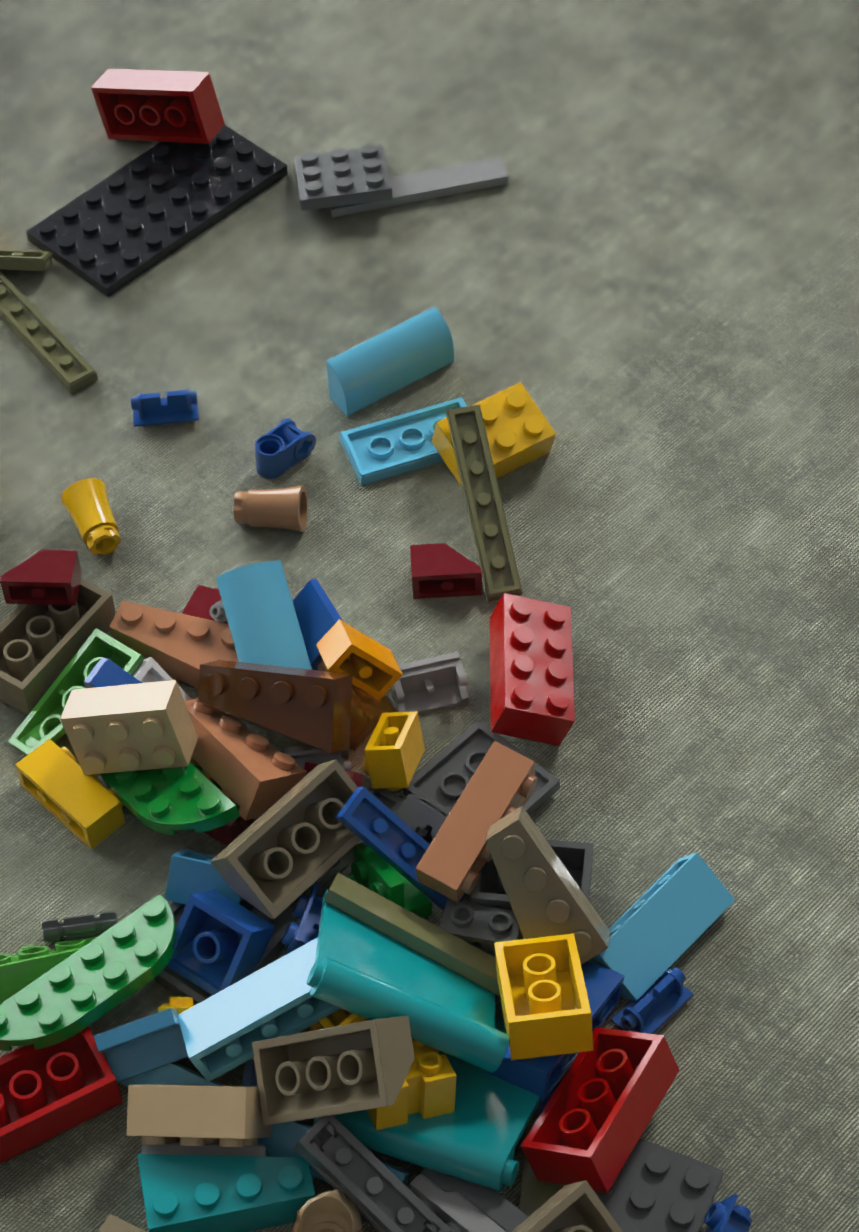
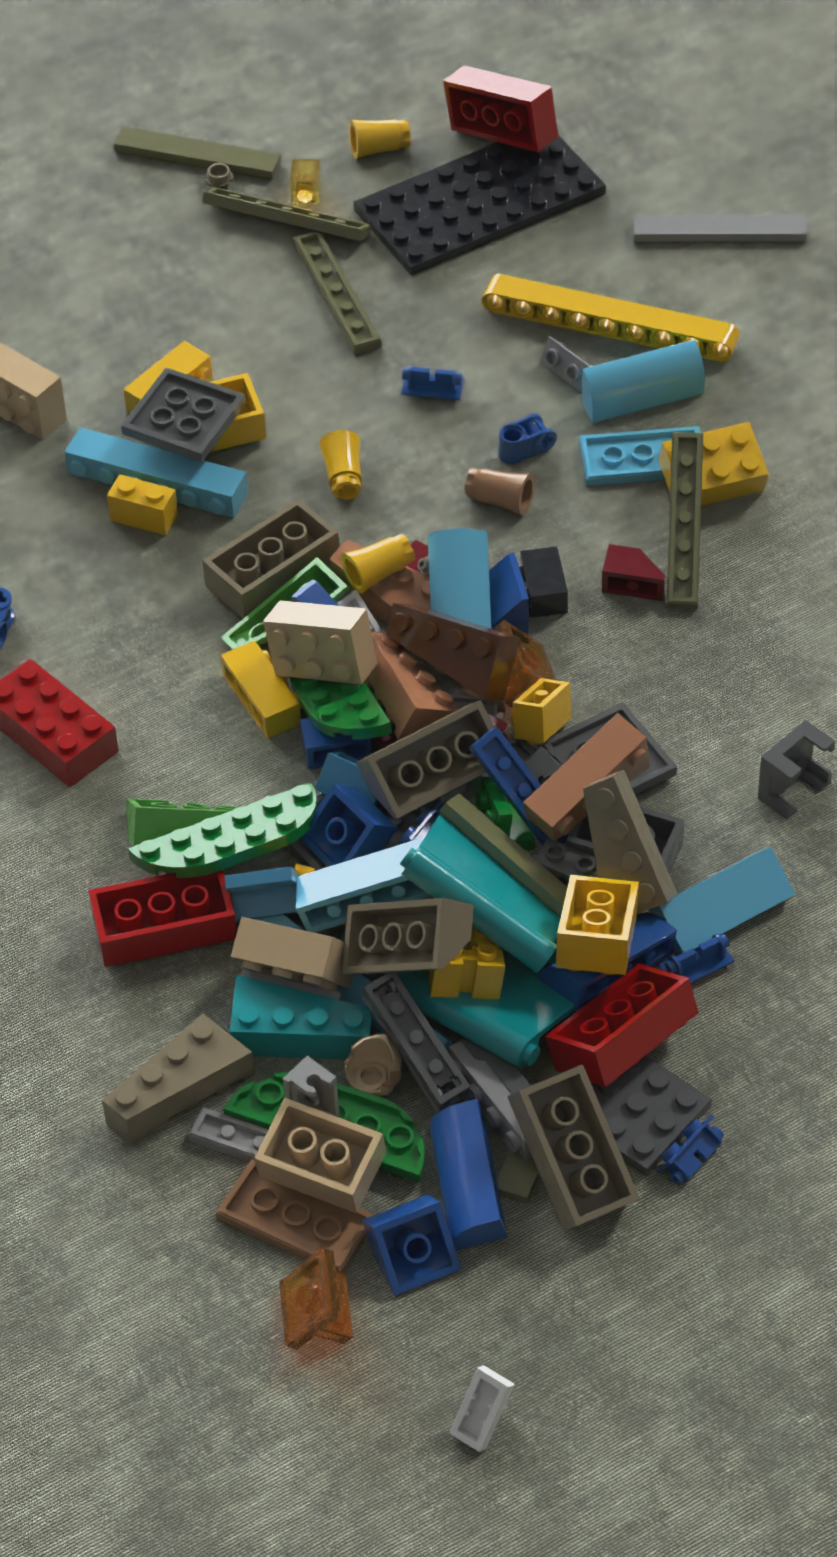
camera: 15 degrees right, 0 degrees up
dark red slope [0,549,82,606] -> none
dark grey axle [42,911,118,943] -> none
dark grey plate [294,144,393,211] -> none
light orange brick [316,619,403,700] -> none
light grey hinge [390,651,469,715] -> none
red brick [490,593,575,746] -> none
none -> blue slope [300,718,372,769]
none -> yellow plant [341,534,415,594]
none -> yellow plant [349,119,411,159]
none -> yellow beam [481,274,740,362]
none -> black brick [518,546,568,618]
none -> light grey hinge [540,336,594,392]
none -> dark grey panel [758,720,835,820]

